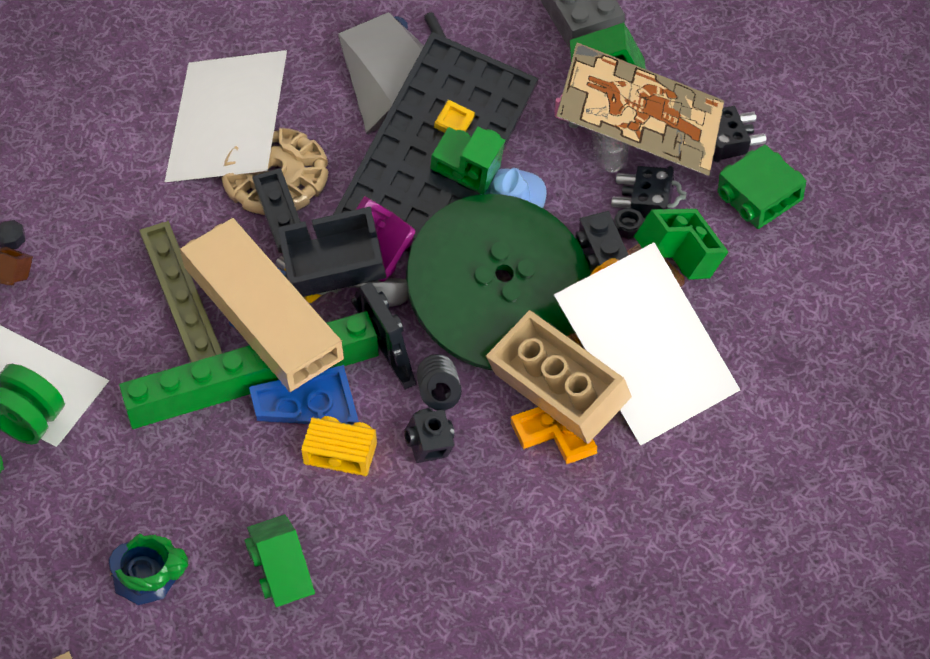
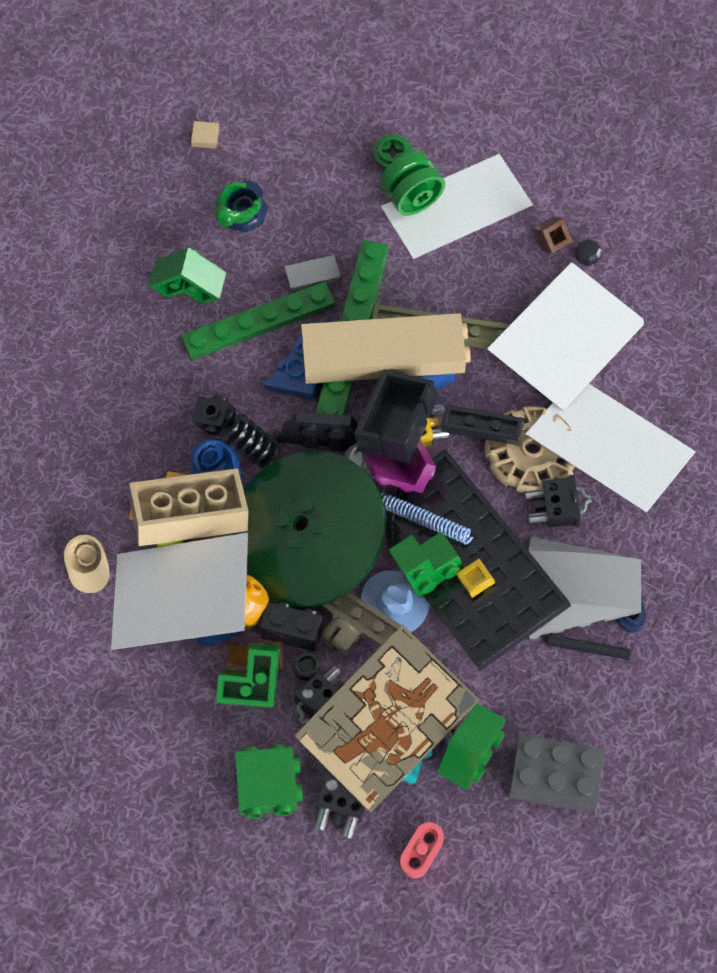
camera: 120 degrees right, 10 degrees up
yellow brick [301,416,377,476] -> none
none -> tan cap [64,535,110,593]
none -> green plate [181,282,335,360]
none -> blue hair [190,438,242,478]
none -> light grey tile [285,255,341,292]
none -> dark tan plate [319,592,401,654]
none -> light blue piece [381,492,473,544]
none -> coral plate [400,822,444,878]
none -> white sticker [487,262,644,411]
none -> black piece [524,475,591,527]

